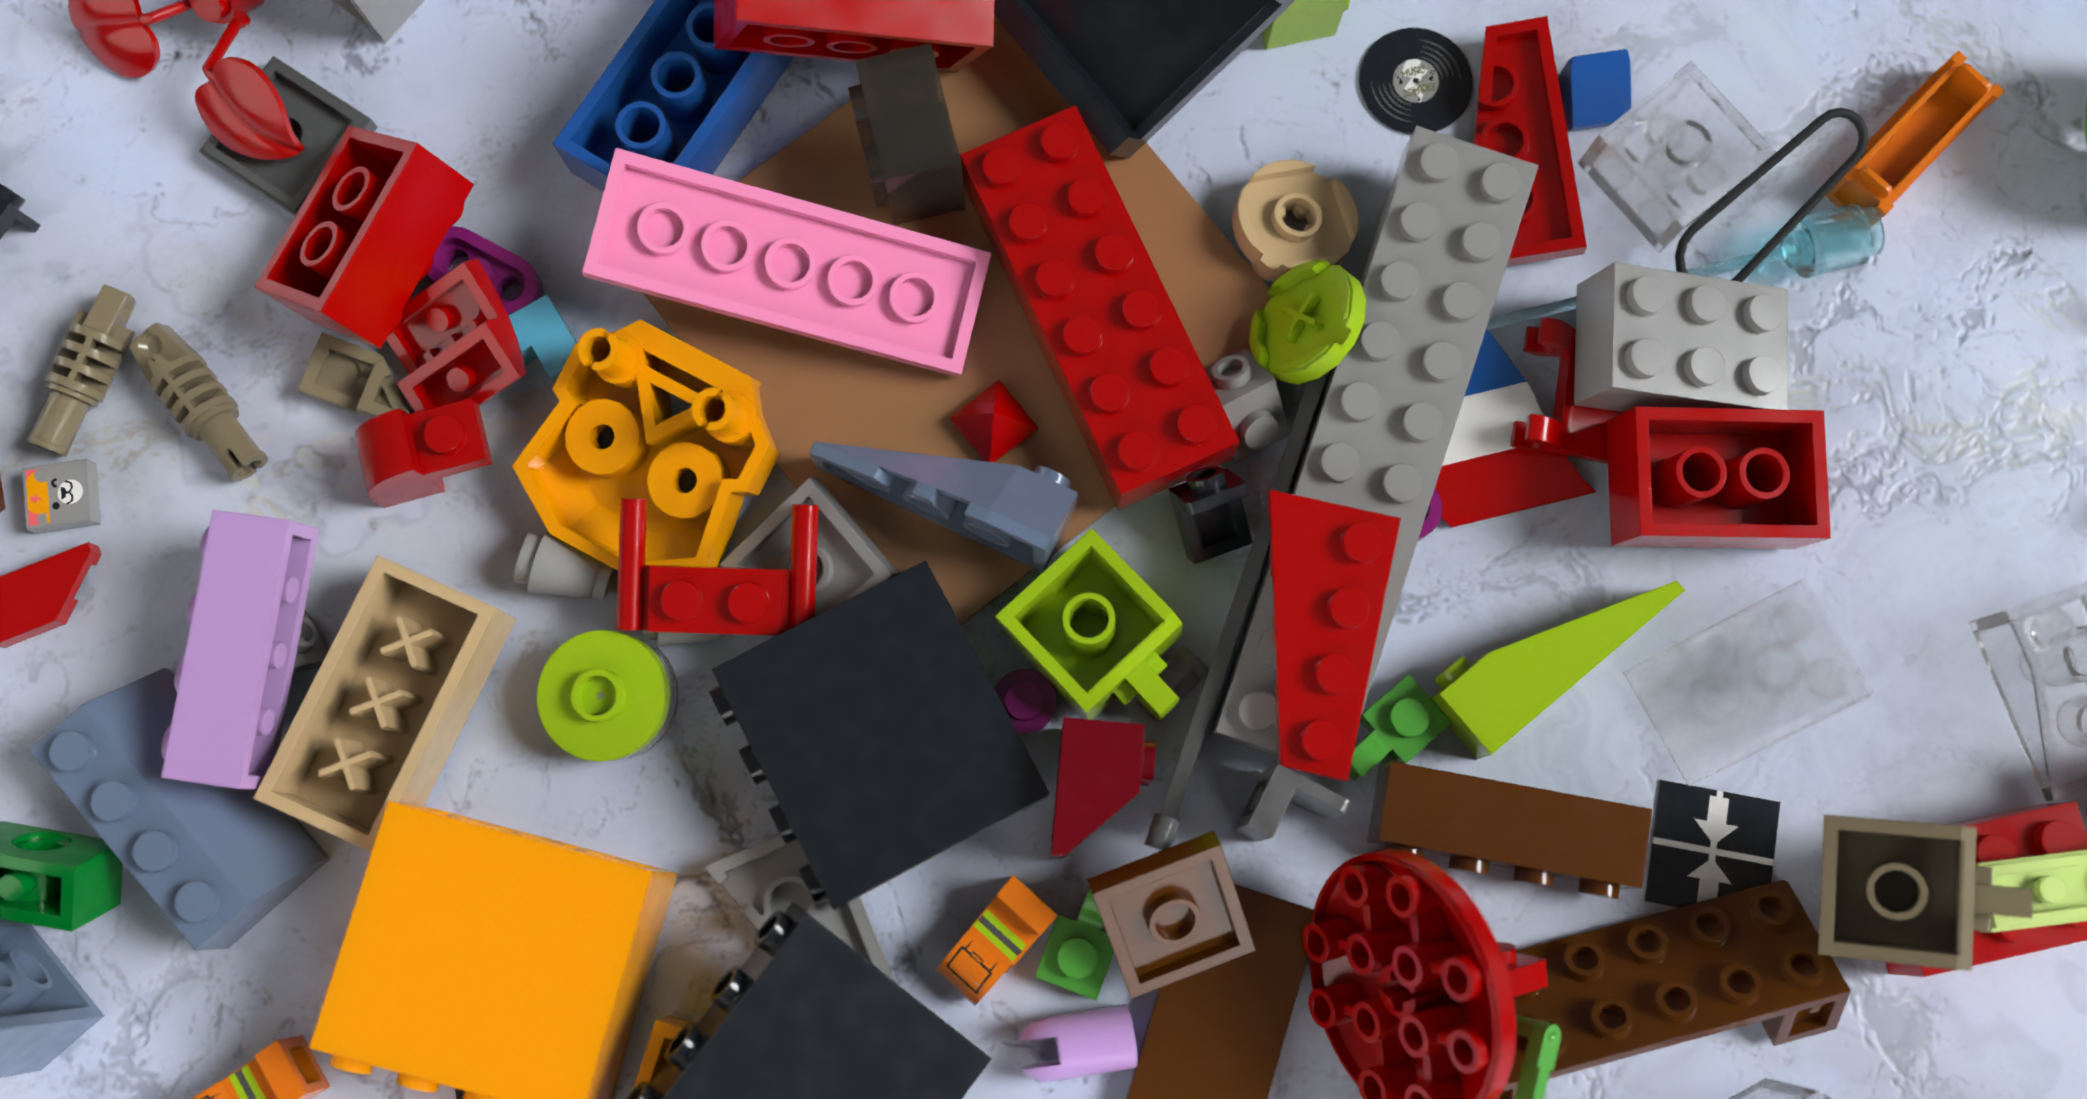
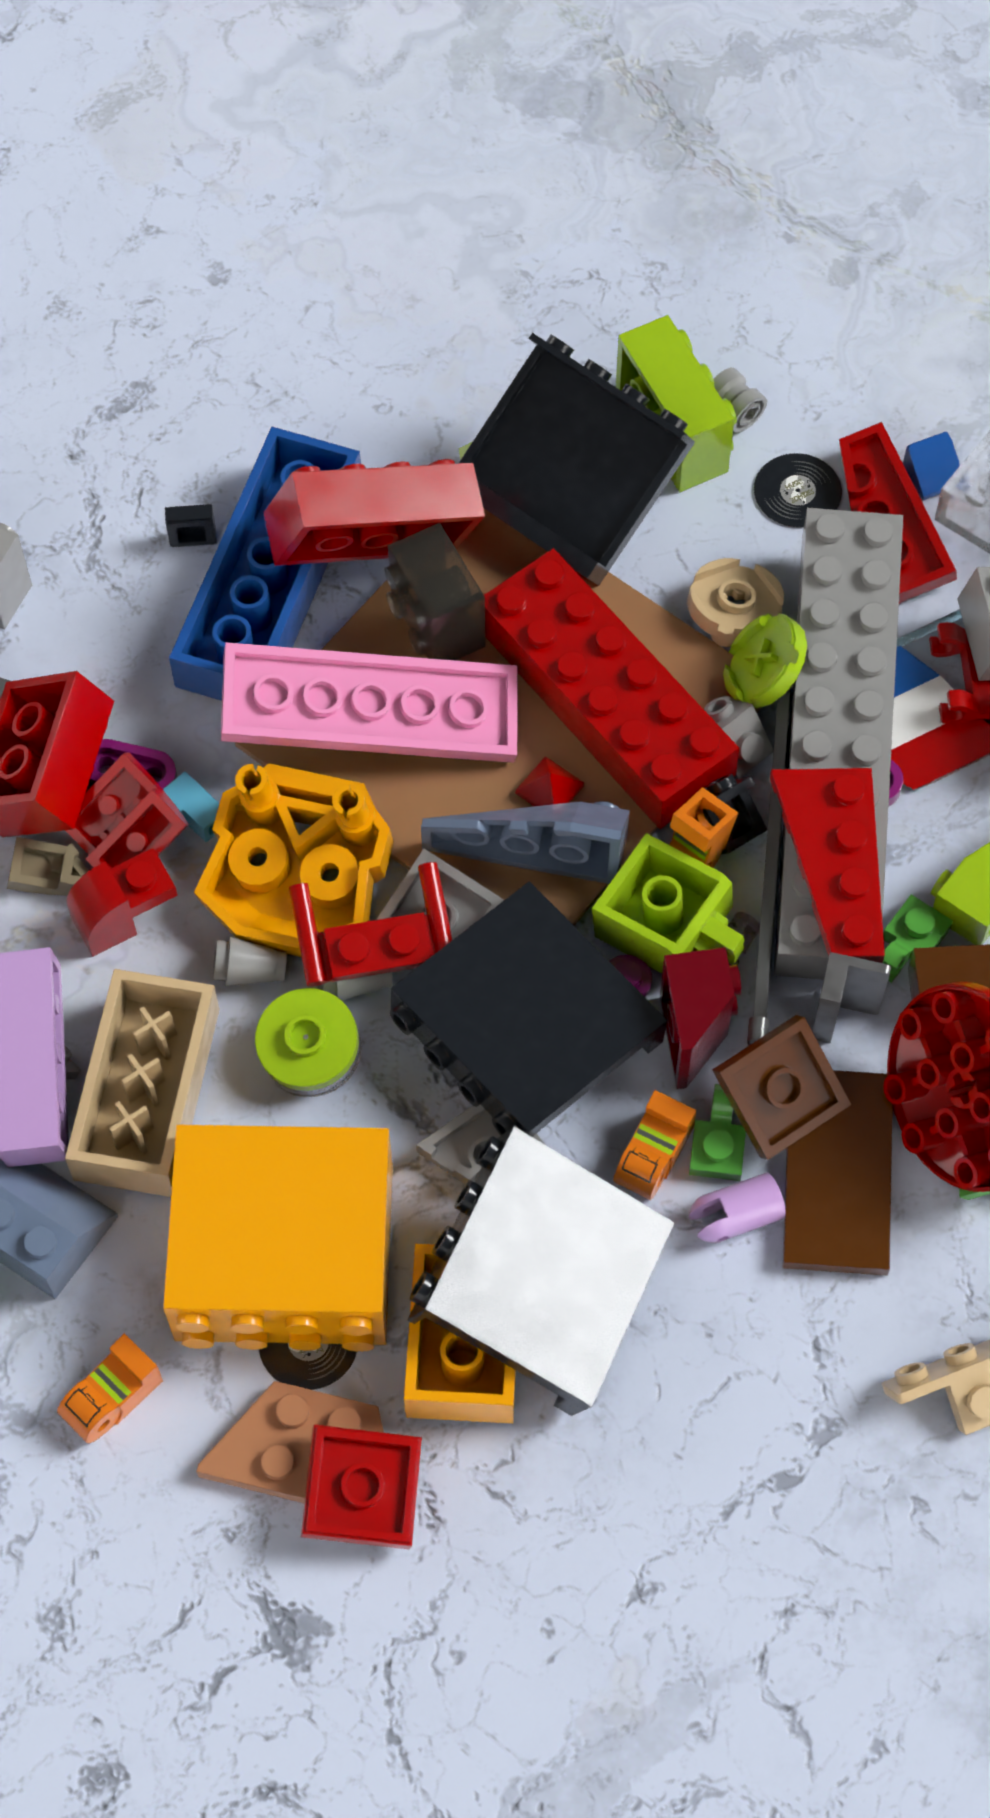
camera: 10 degrees left, 15 degrees down
none -> orange leg [669,787,738,868]

